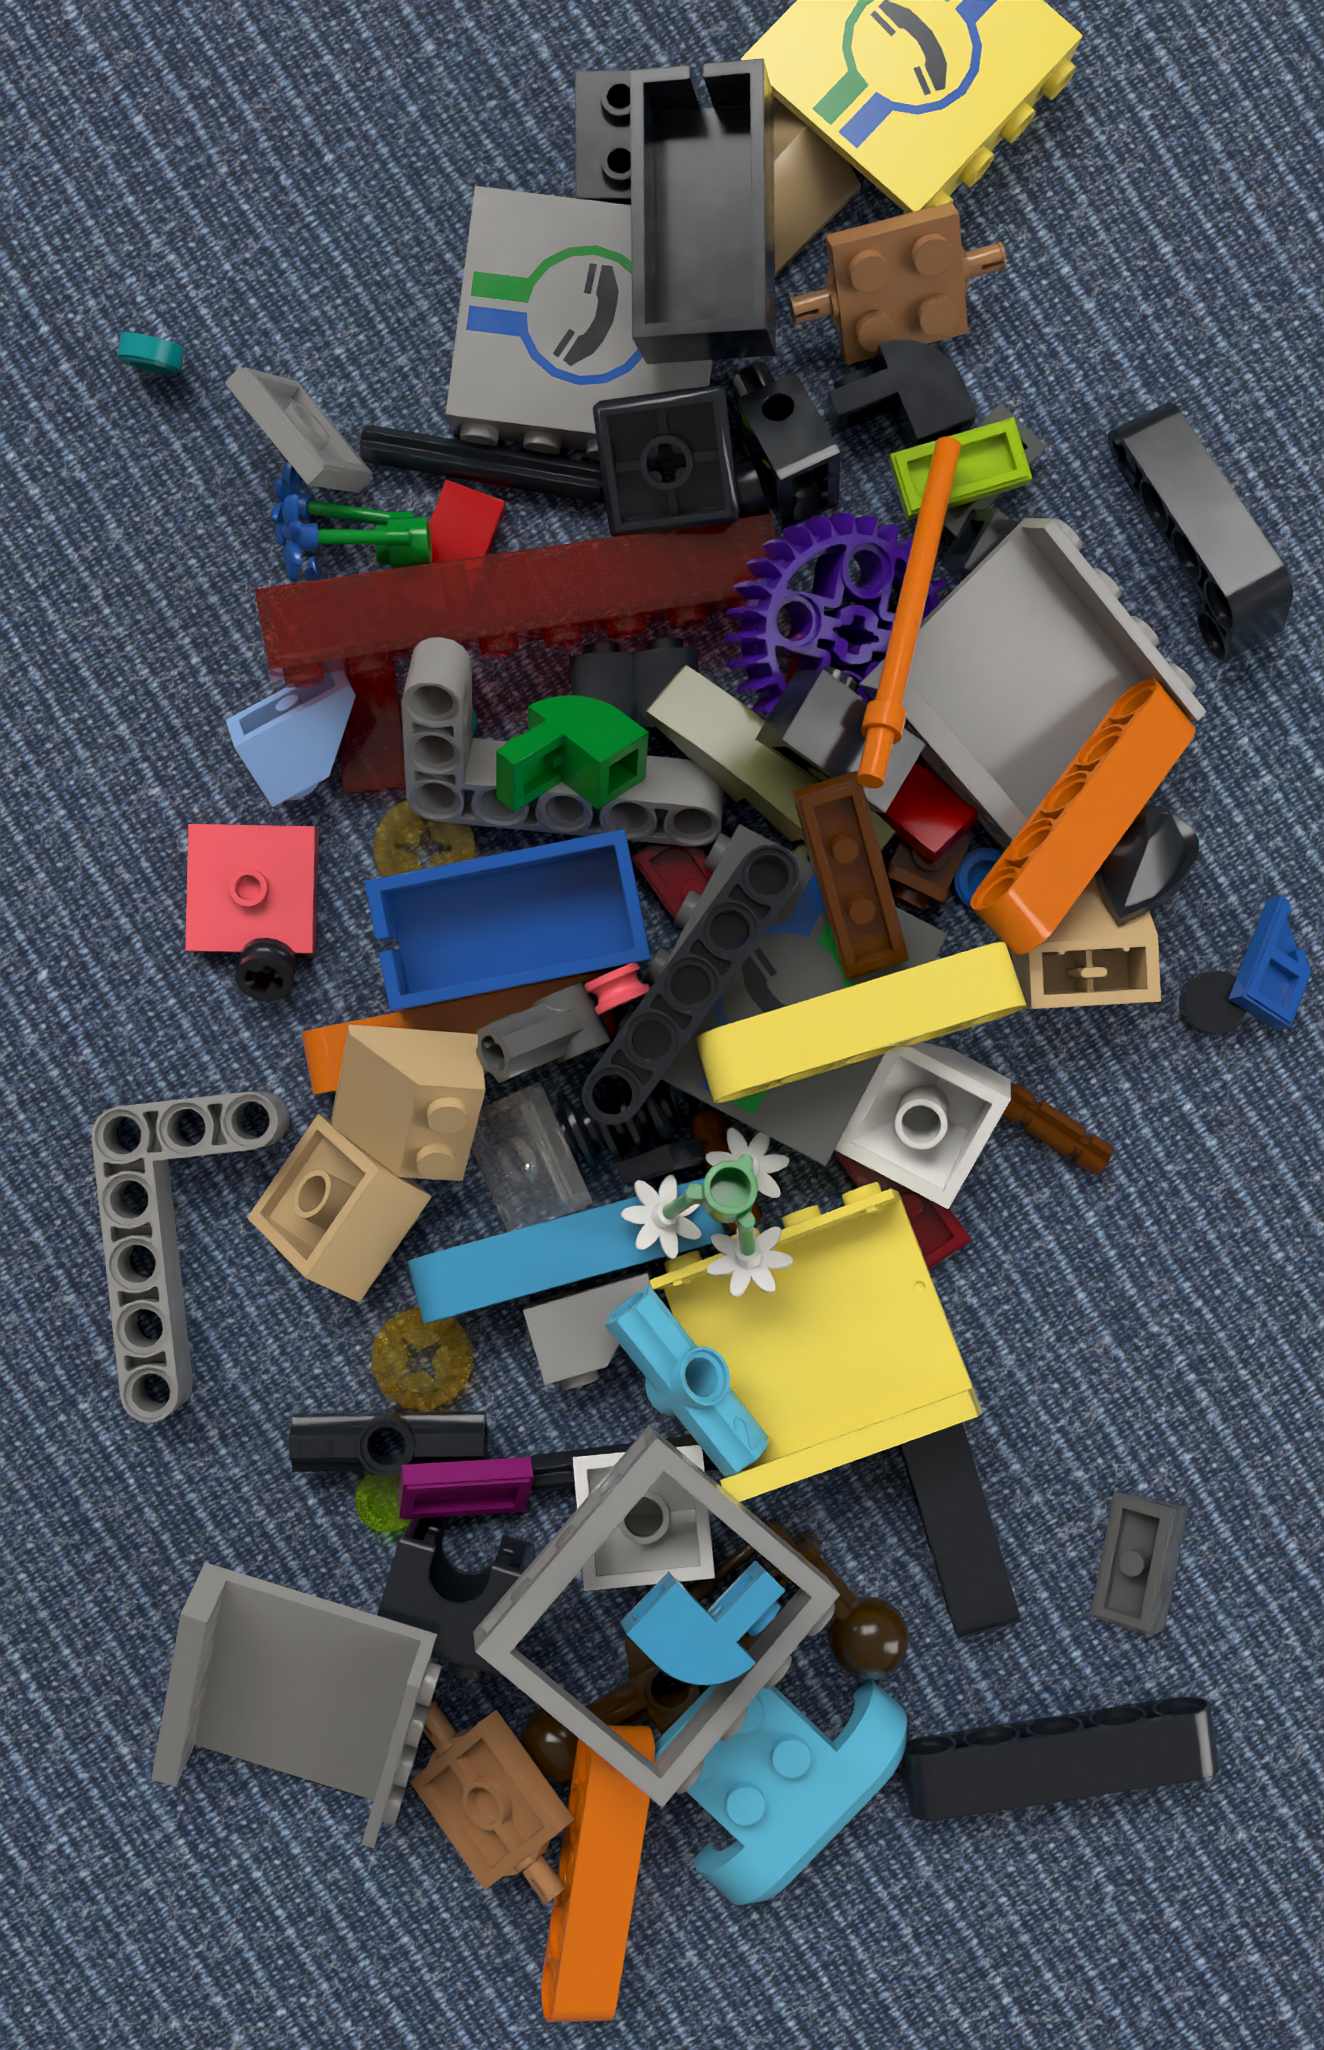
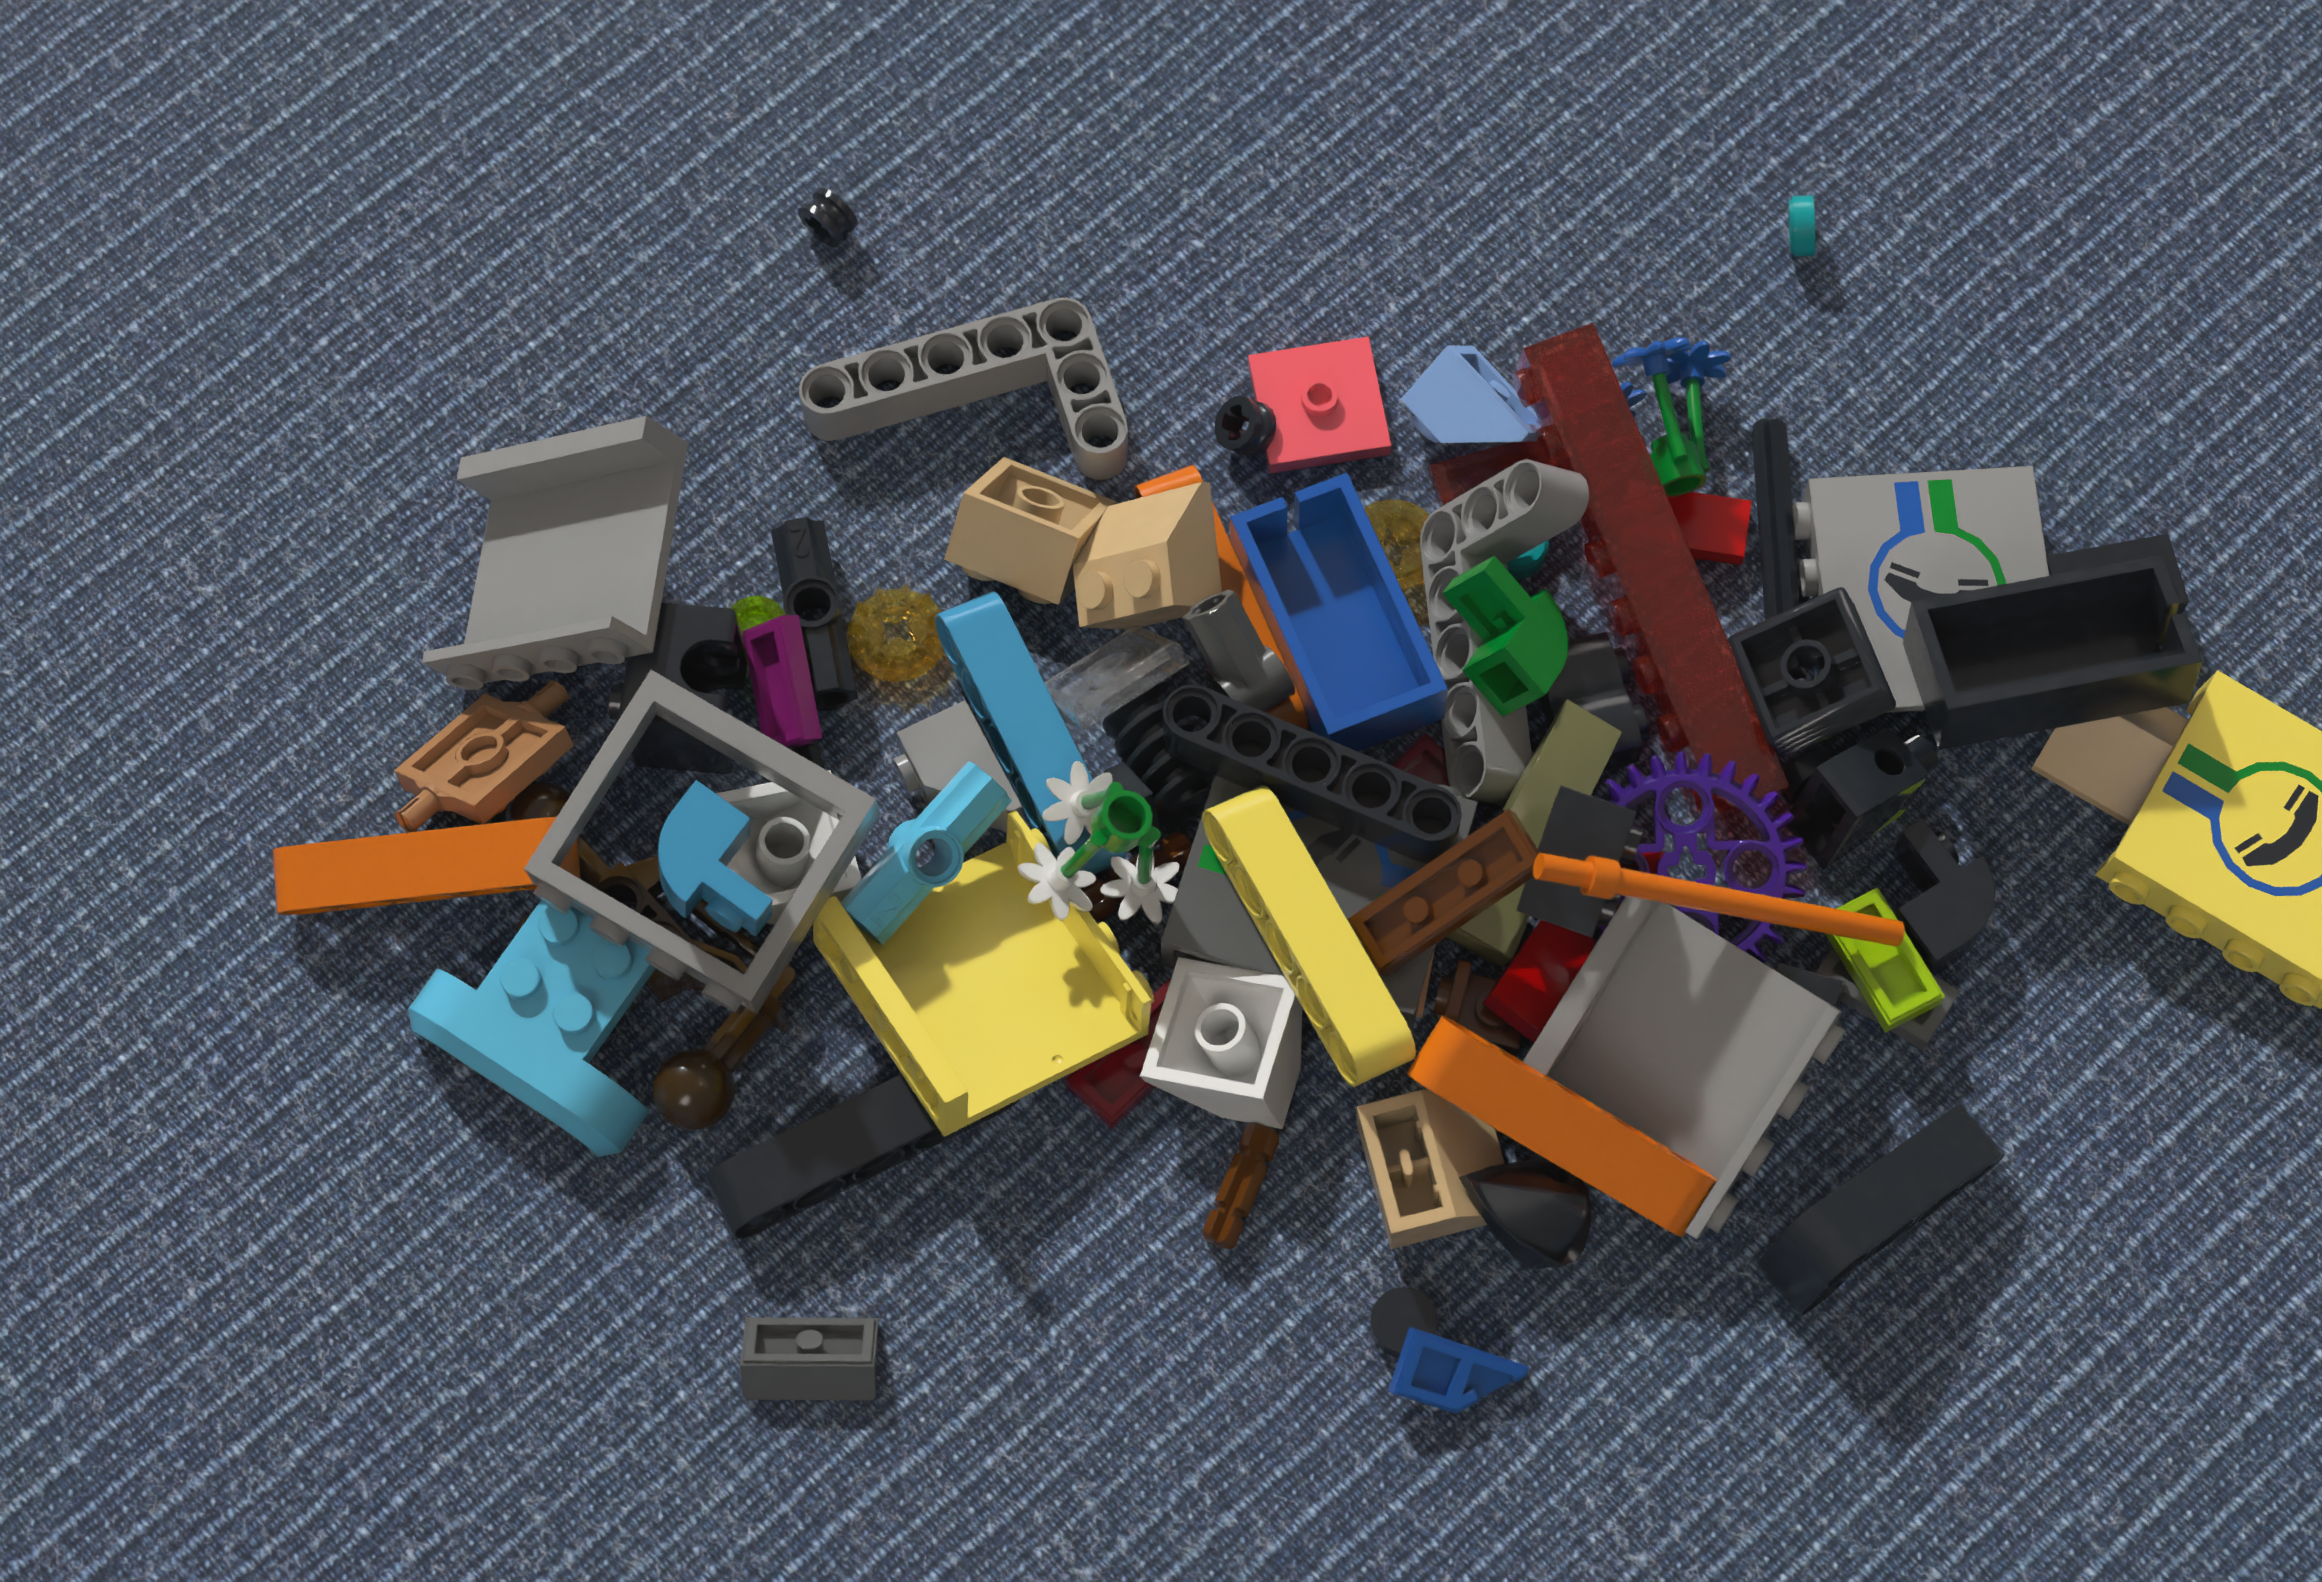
camera: 75 degrees right, 20 degrees down
light grey plate [225,367,374,493] -> none
coral bush [584,962,650,1016] -> none
medium nougat plate [788,202,1007,365] -> none
black beam [901,1696,1220,1821] -> none

